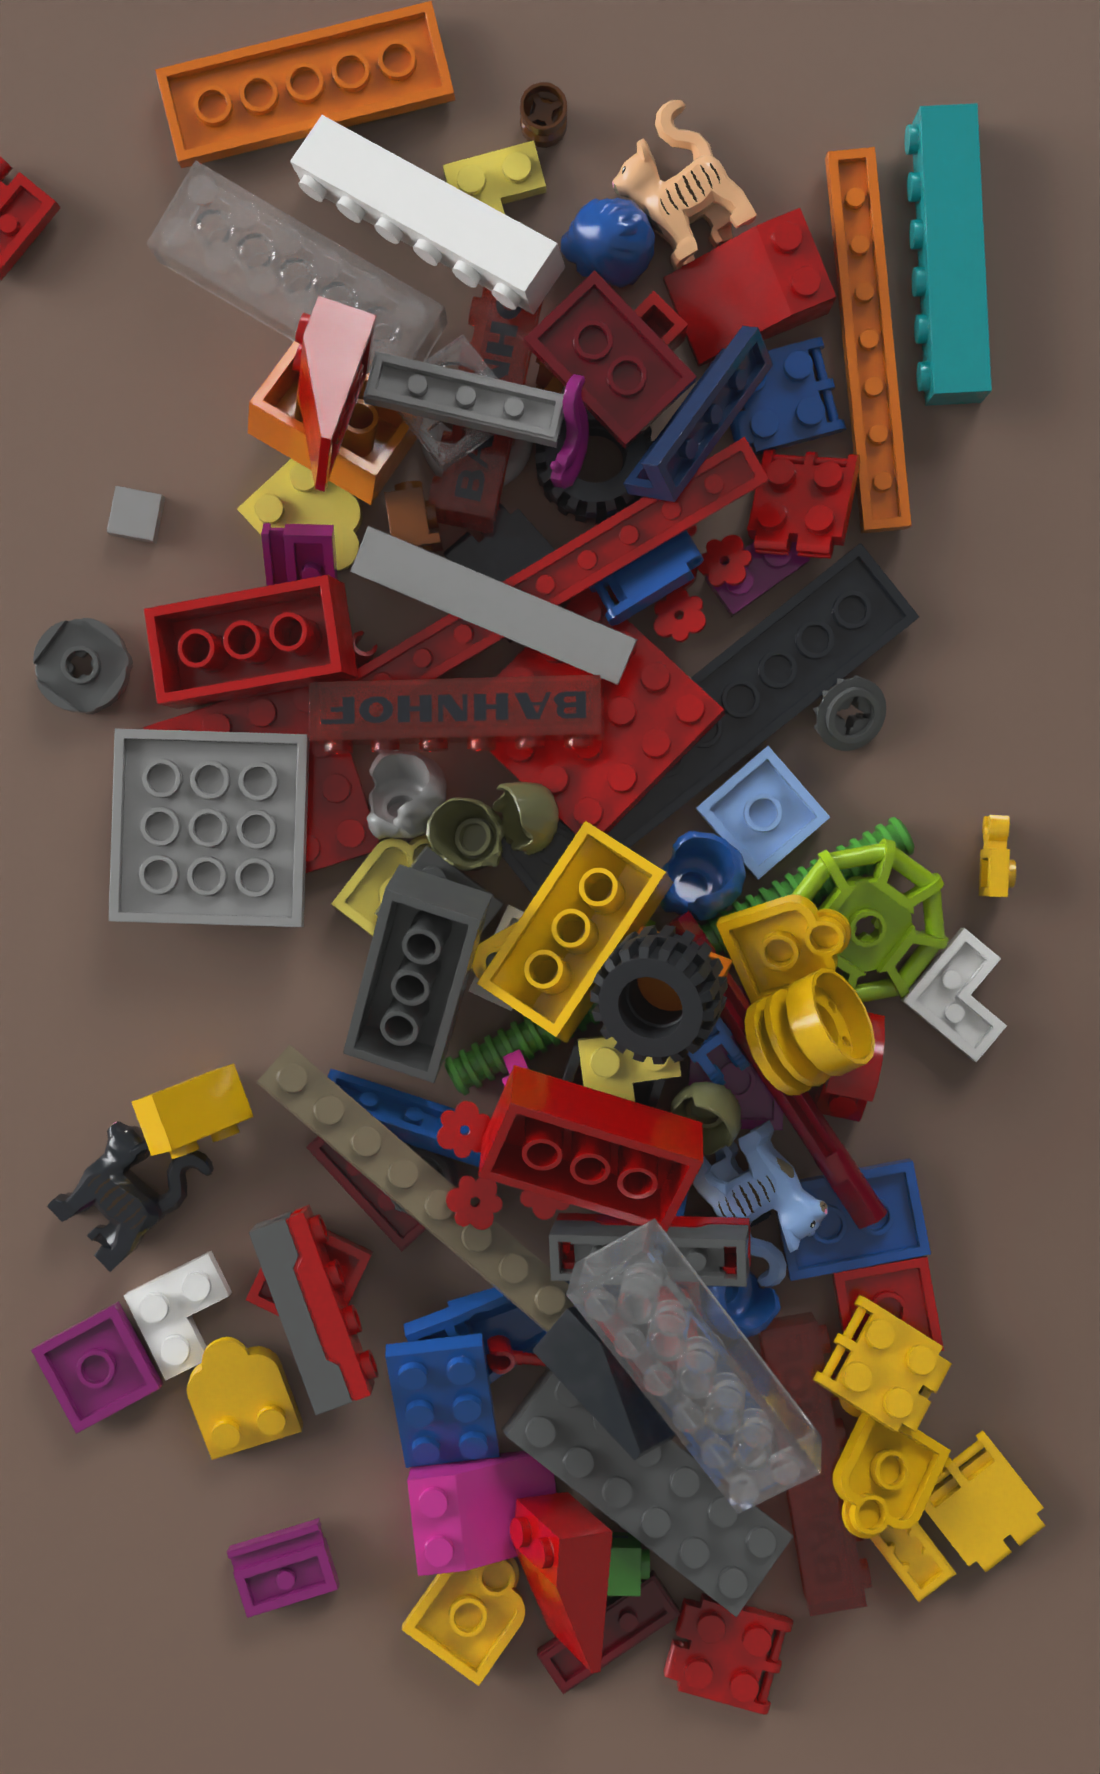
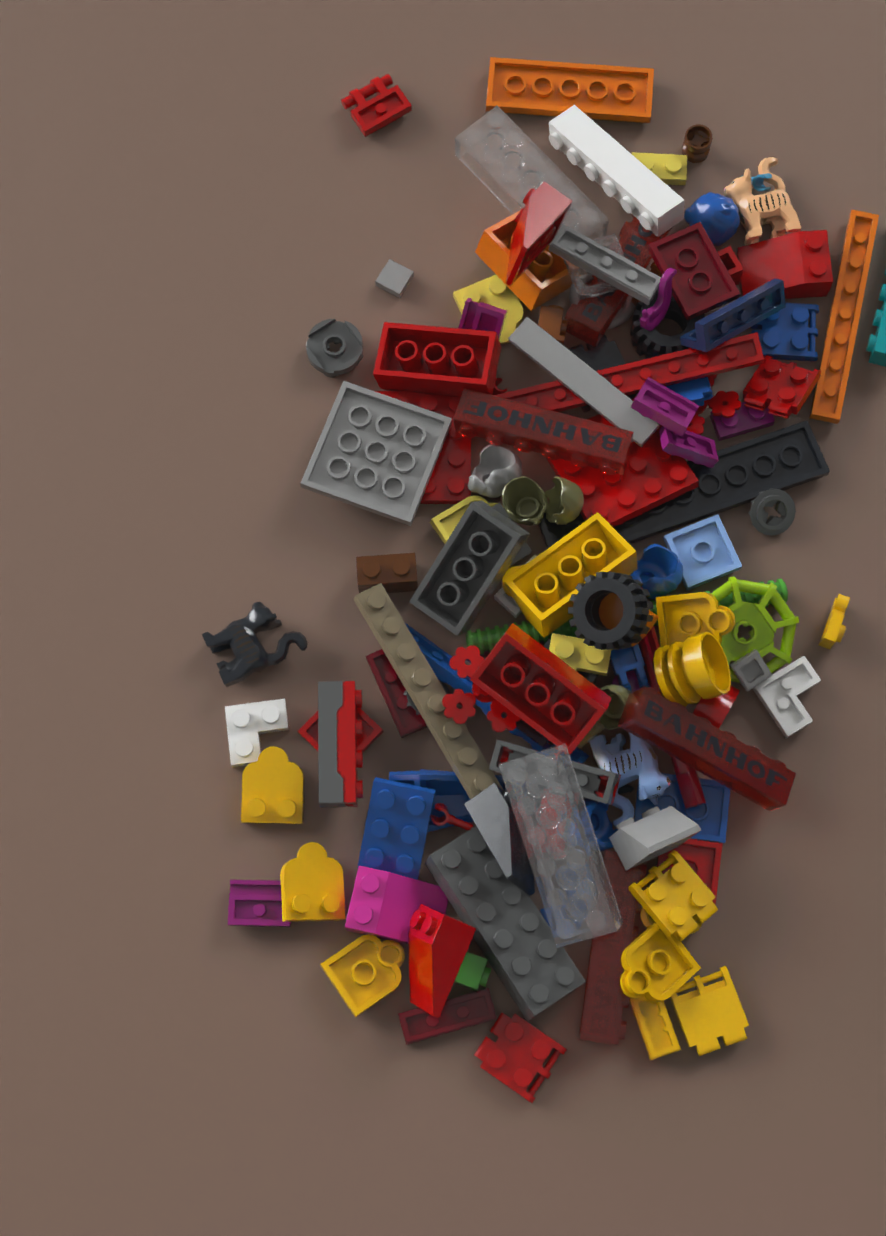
camera: 25 degrees right, 15 degrees down
magenta plate [31,1301,163,1434] -> none
yellow brick [132,1063,254,1159] -> none
none -> yellow plate [280,842,346,922]
none -> reddish brown brick [356,552,418,593]
none -> light grey slope [609,806,701,871]
none -> clear red brick [618,686,796,811]
none -> magenta plate [630,377,699,436]
none -> magenta plate [659,426,719,468]
none -> light grey tile [729,649,773,692]
none -> dark azure hand [741,173,772,192]

